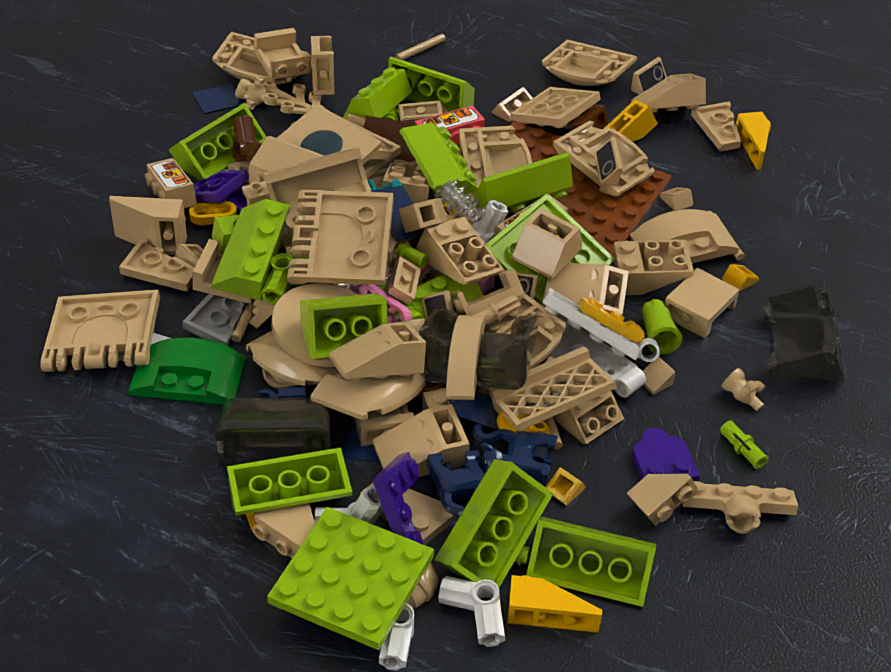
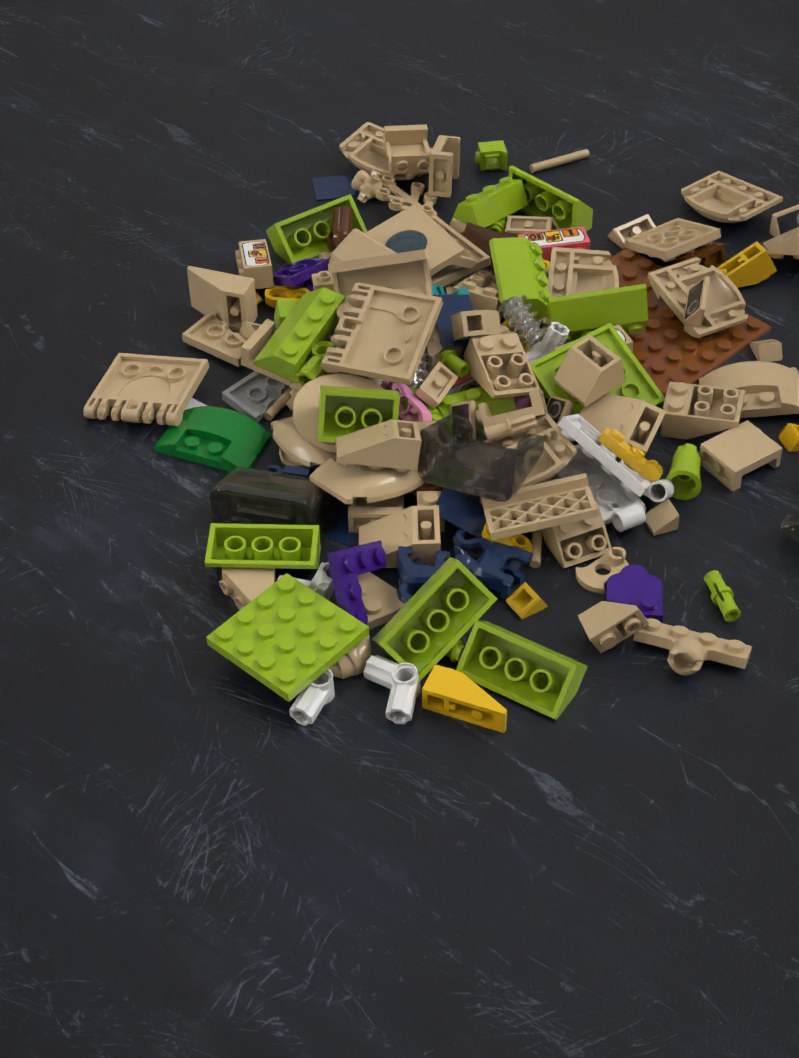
camera: 20 degrees right, 0 degrees up
tan slope [446,315,486,400] -> none
tan piece [721,368,765,411] -> none
none -> lime window [474,140,508,171]
none -> tan piece [575,547,629,594]

